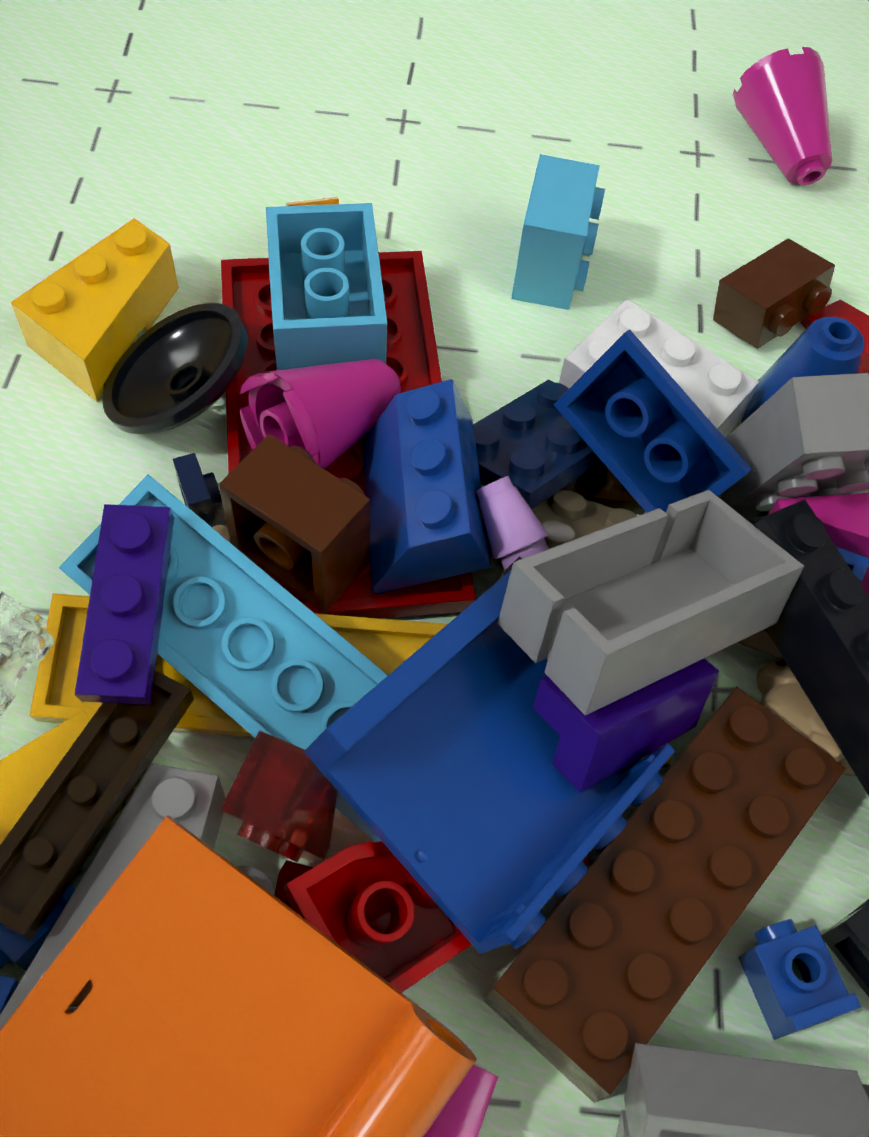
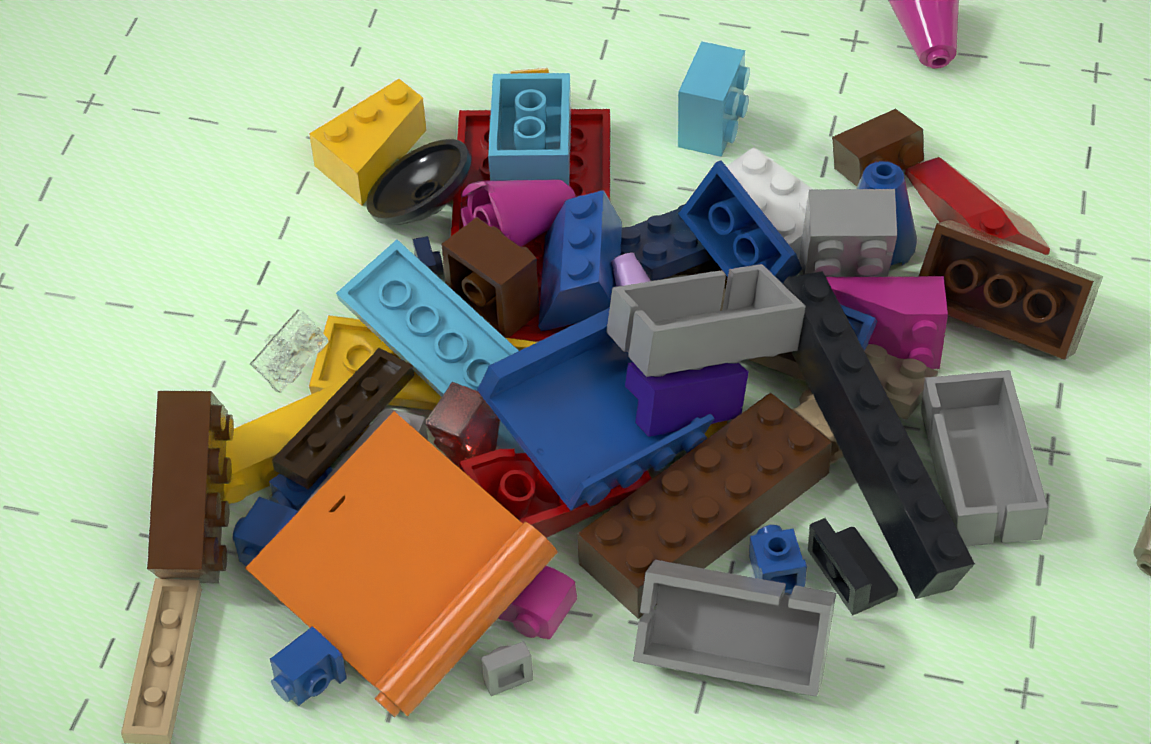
camera: 15 degrees right, 10 degrees down
dark purple plate [75,504,174,705] -> none

